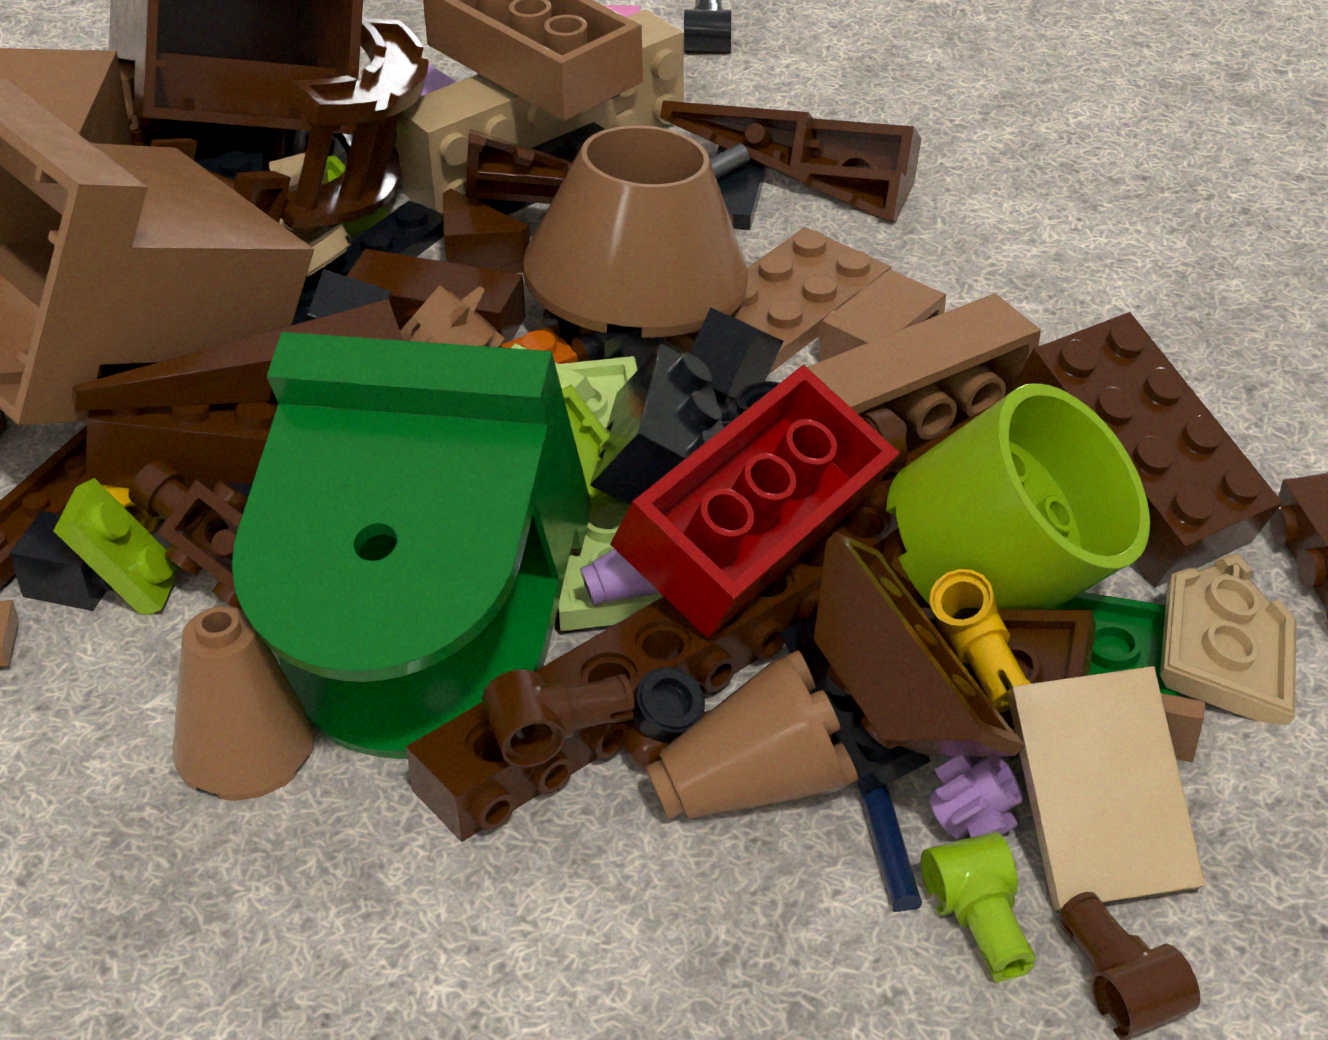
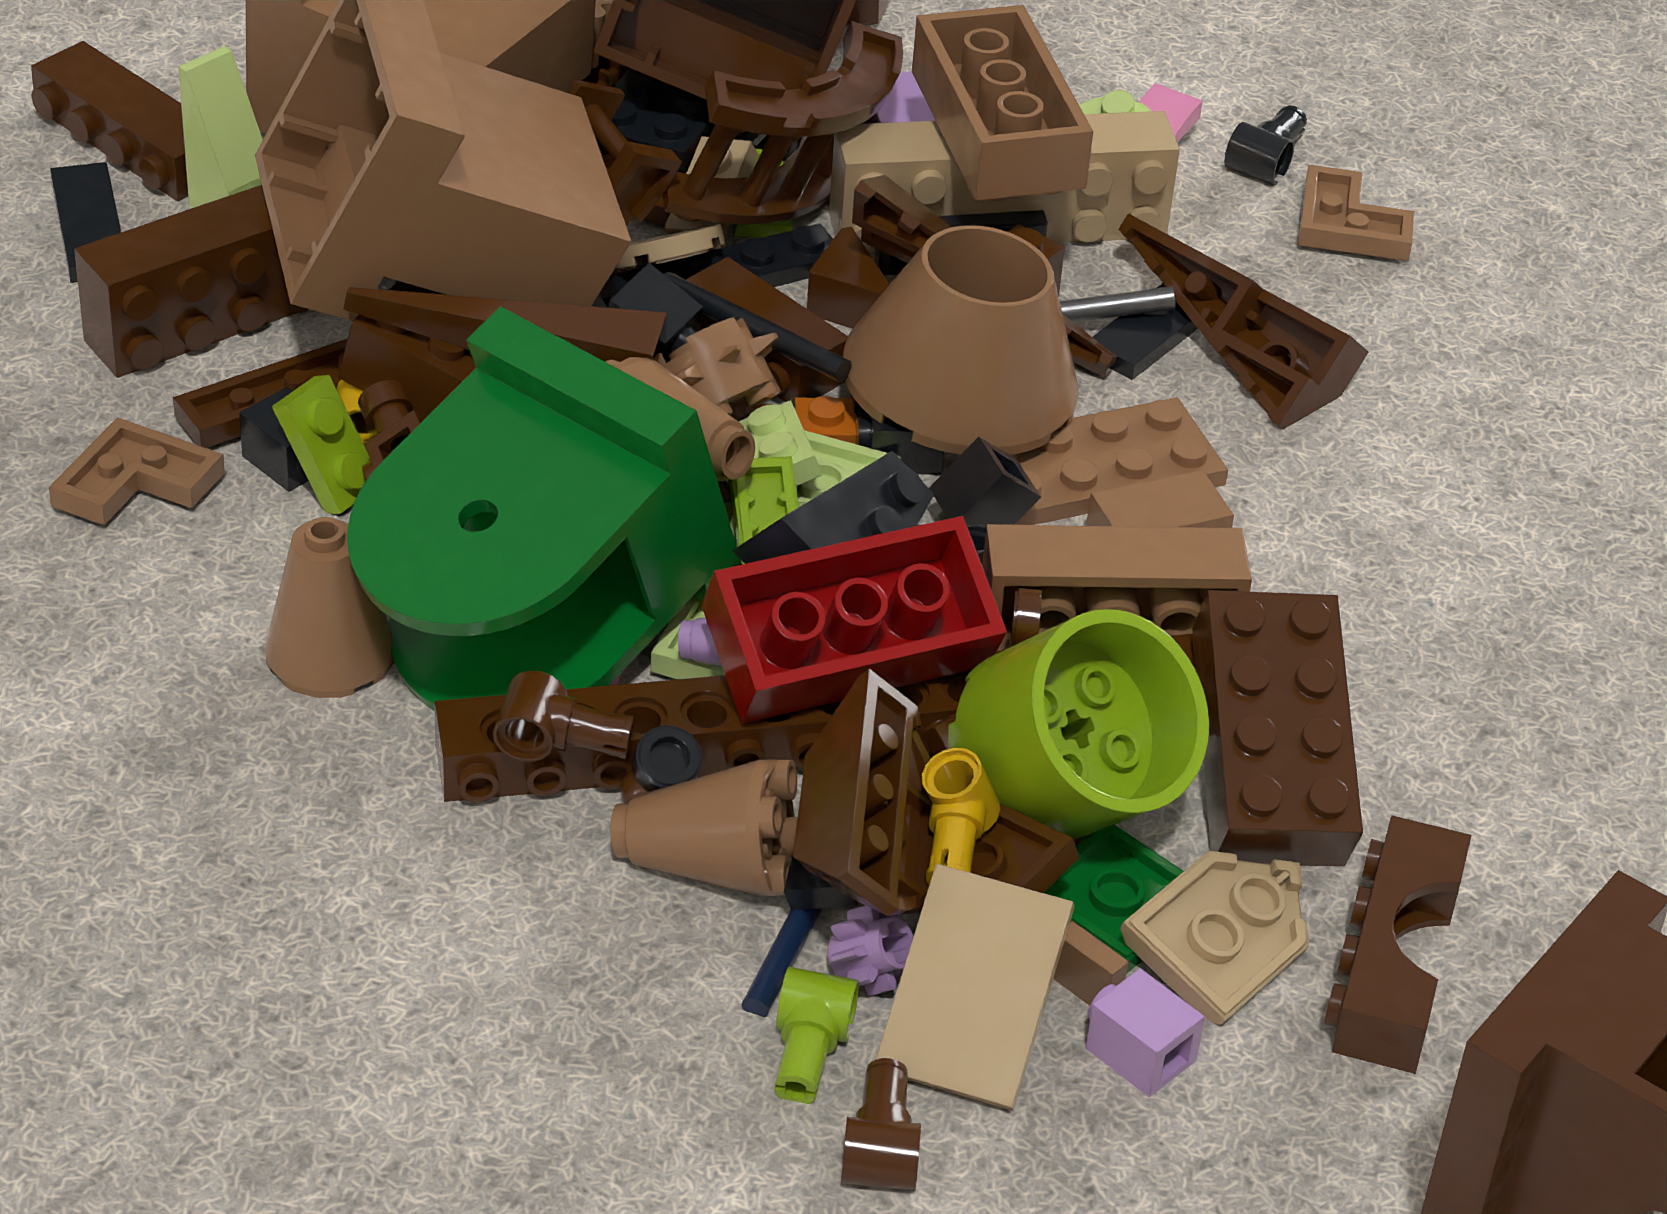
camera: 25 degrees right, 0 degrees up
none -> black bar [664,272,852,382]
none -> lavender brick [1086,968,1205,1097]
none -> medium nougat plate [1298,164,1415,261]

